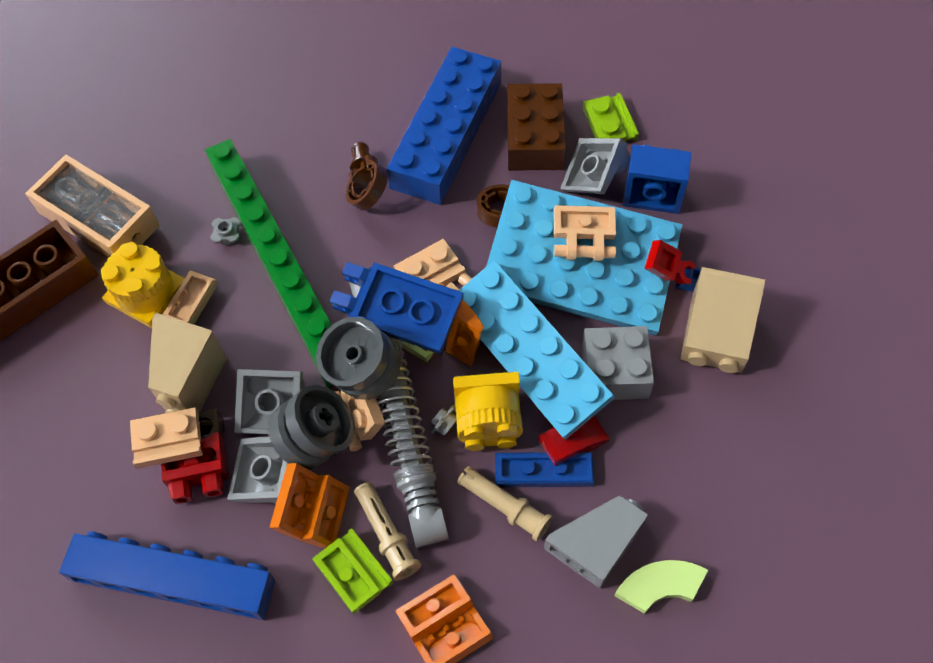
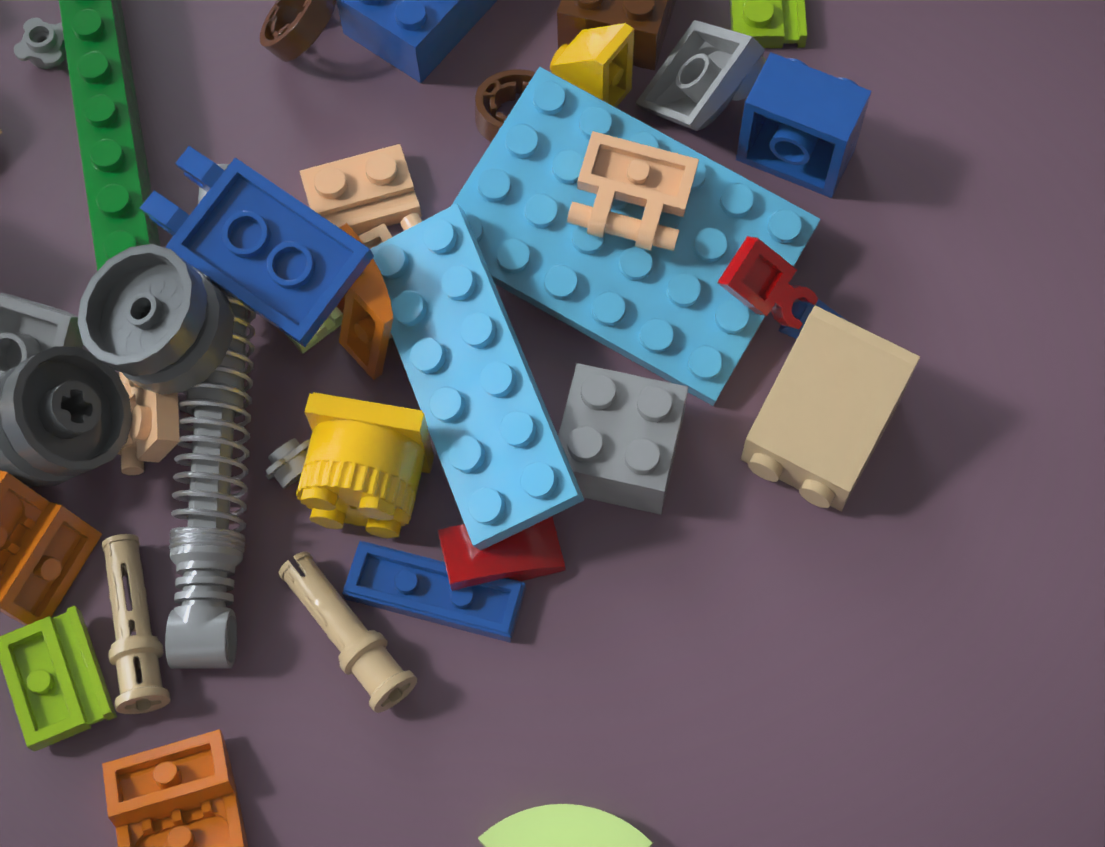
camera: 15 degrees right, 5 degrees up
light grey slope [544,495,648,589] -> none
none -> yellow slope [550,23,634,108]

